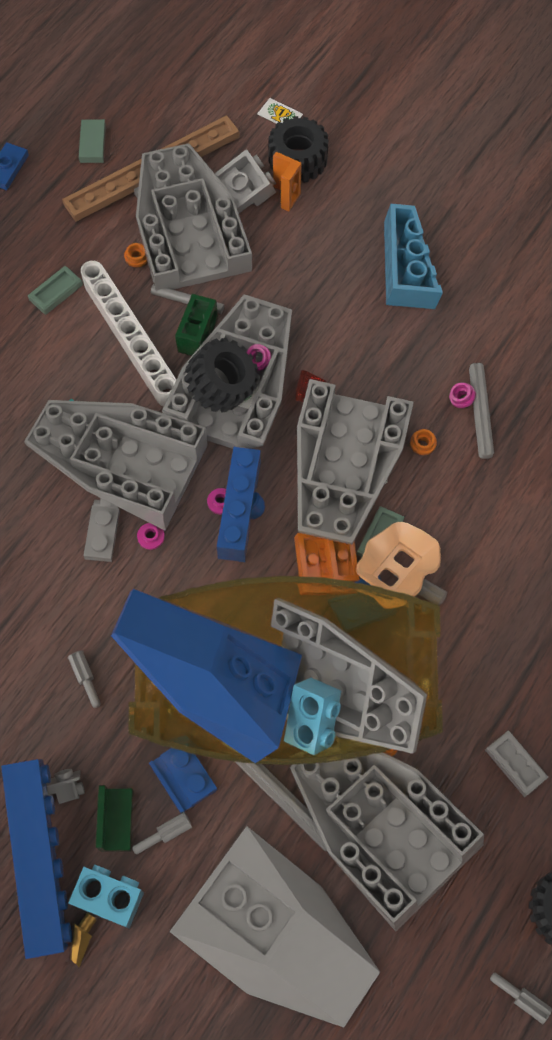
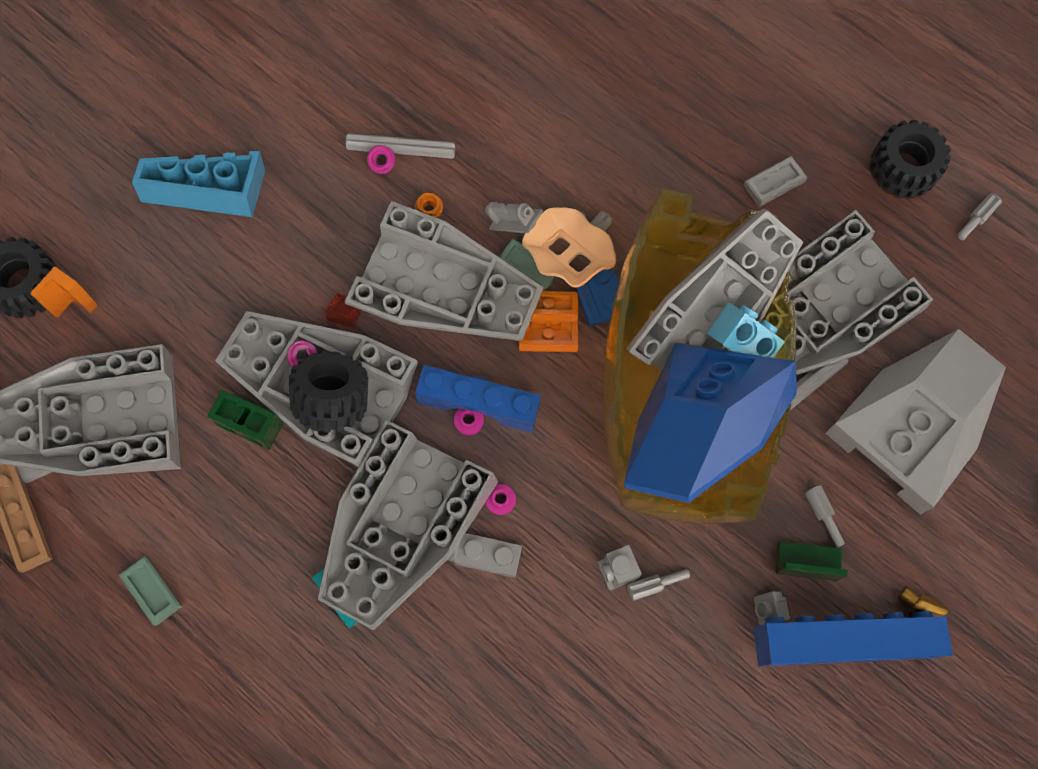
camera: 85 degrees left, 5 degrees up
medium azure brick [68,865,144,929] -> none
white beam [81,261,176,406] -> none
orange plate [124,243,148,267] -> none
blue plate [149,739,218,813] -> none
light grey bar [151,284,224,314] -> none
light grey plate [215,149,276,214] -> none
none -> light grey hinge [485,202,543,233]
none -> light grey brick [597,545,642,591]

